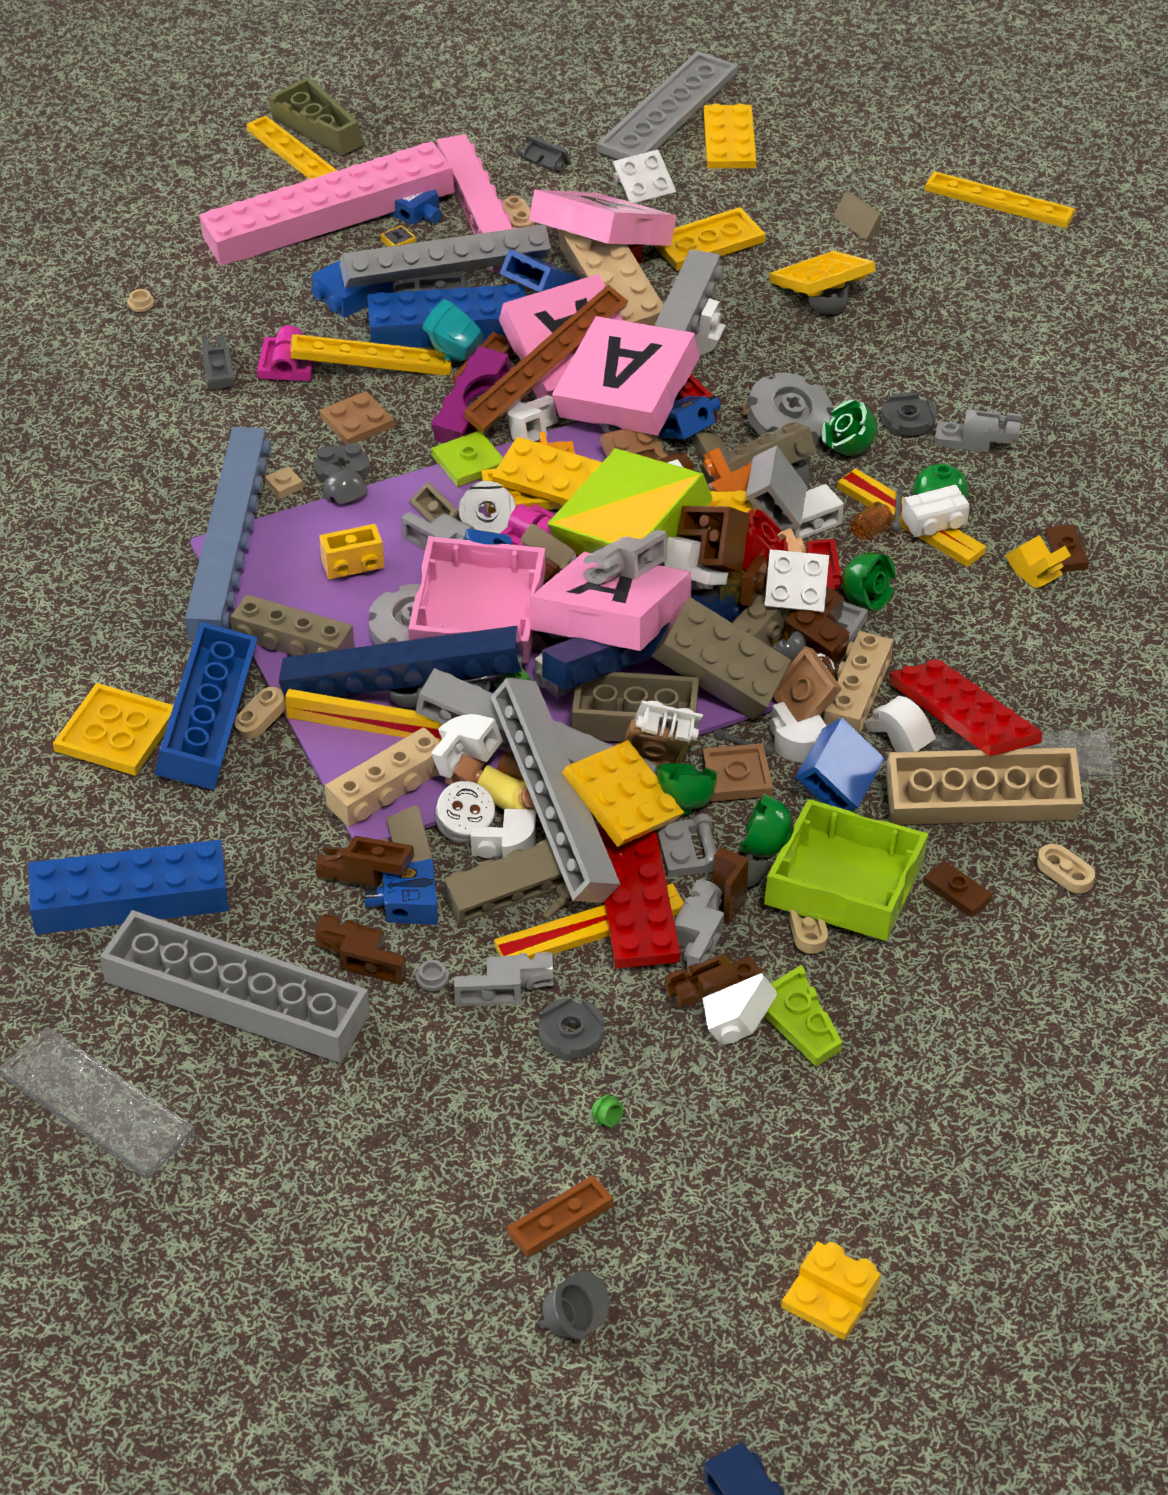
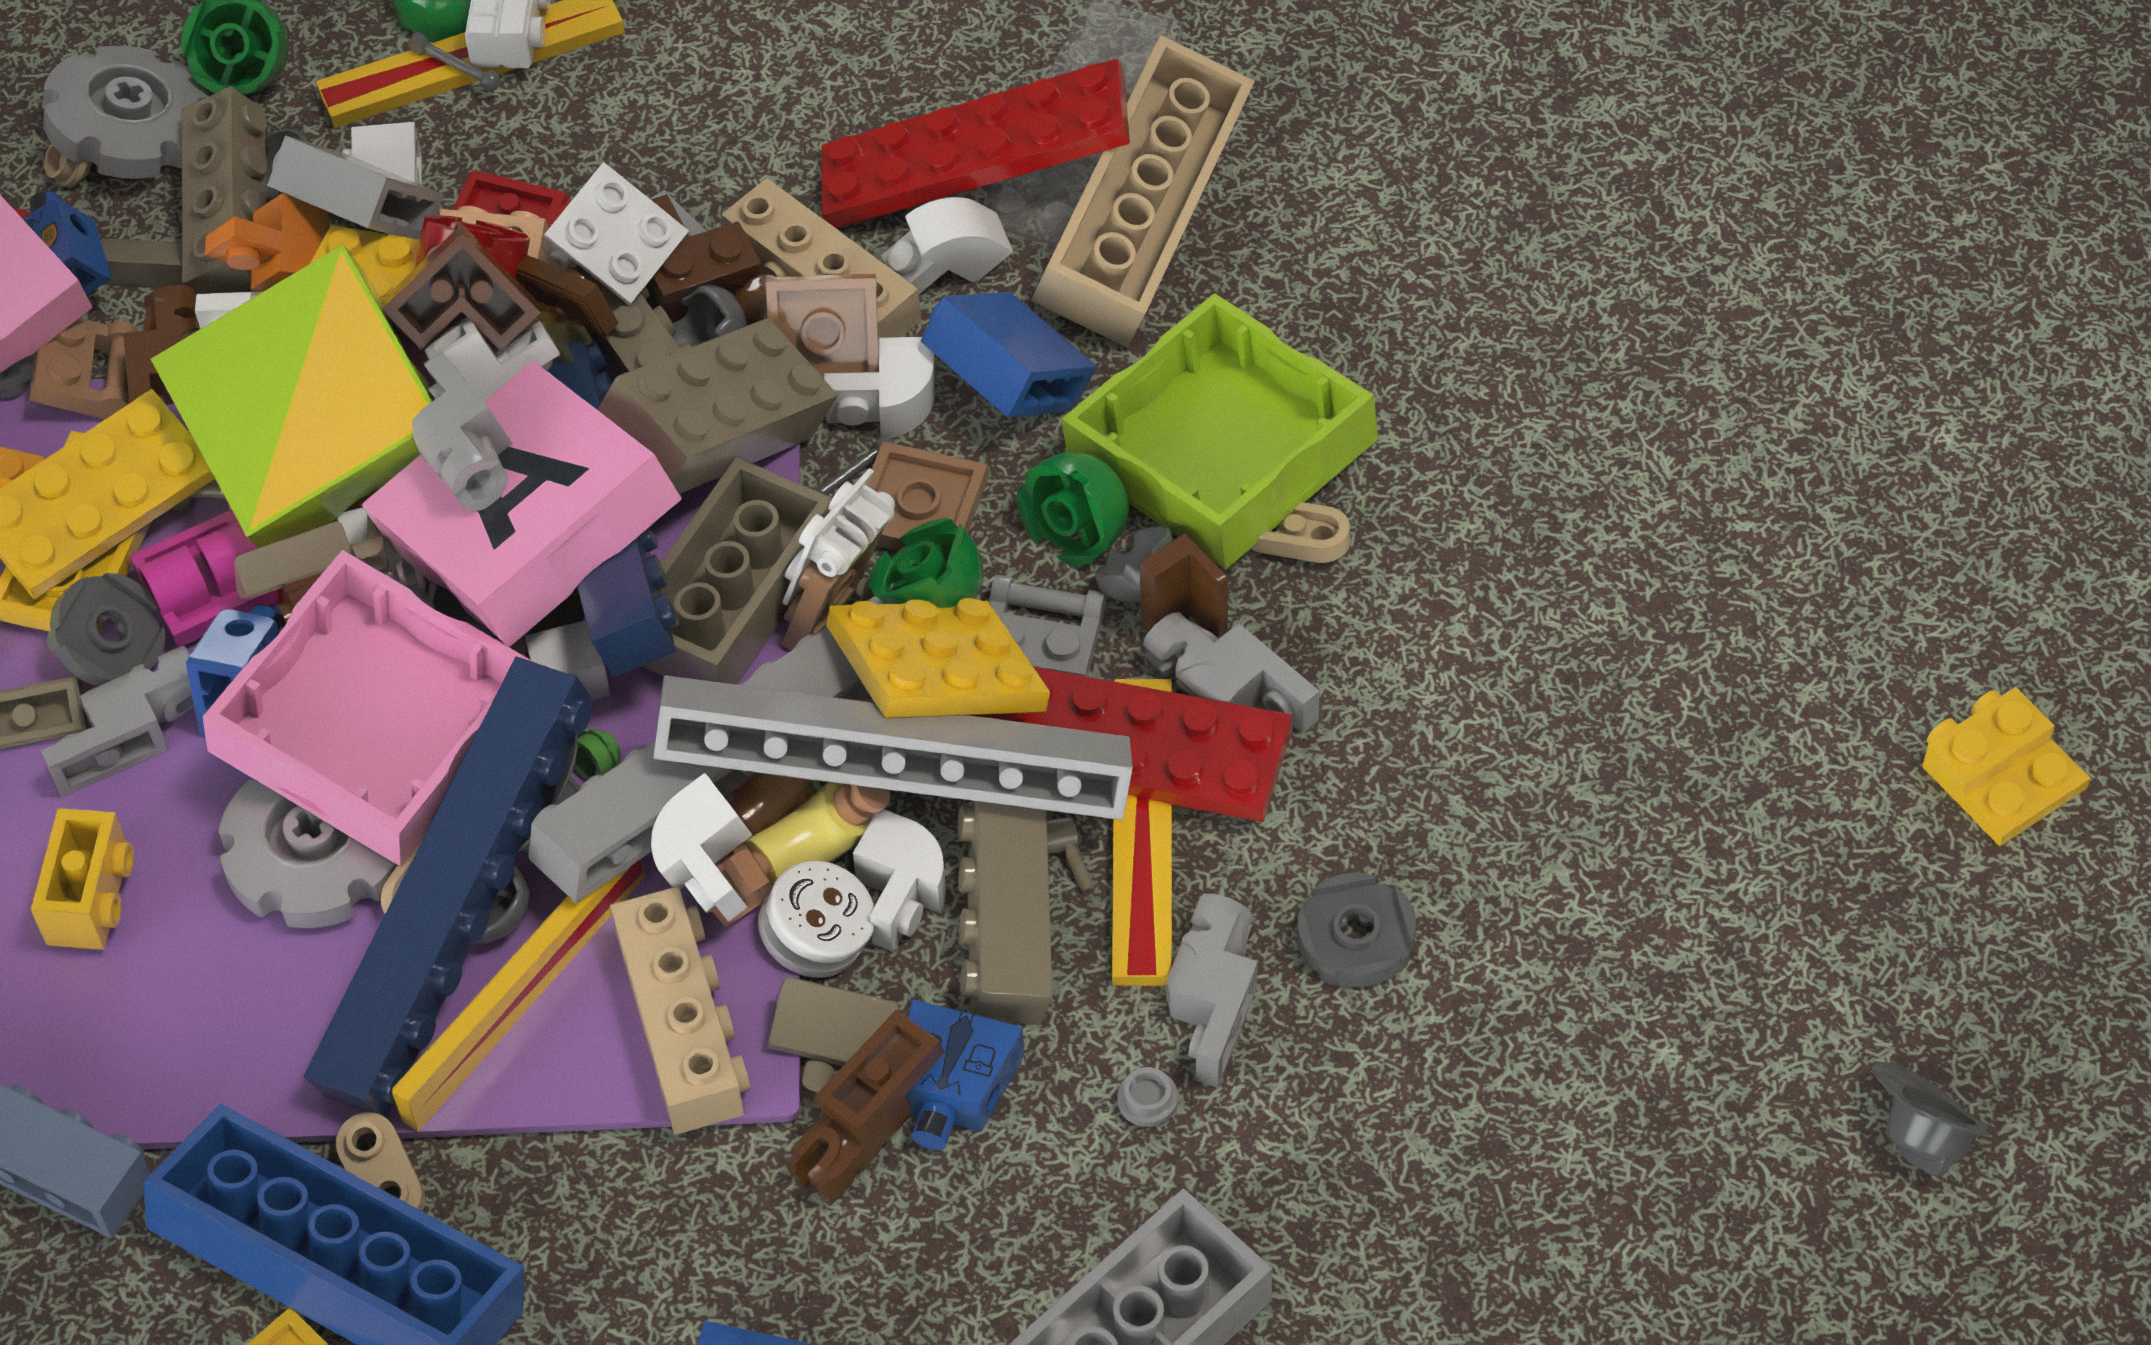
camera: 65 degrees left, 10 degrees up
dark tan brick [230,594,354,656] -> none
reddish brown plate [315,914,407,985] -> none
dark orange plate [507,1175,614,1258] -> none
bright green plate [592,1094,623,1127] -> none
reddish brown plate [665,953,766,1008] -> none
white slope [702,973,777,1045] -> none
lime wing [764,964,842,1067] -> none
green cylinder [841,552,896,611] -> none
clear orange brick [850,502,892,540] -> none
reddish brown plate [923,860,993,918] -> none
tan plate [1037,844,1095,893] -> none

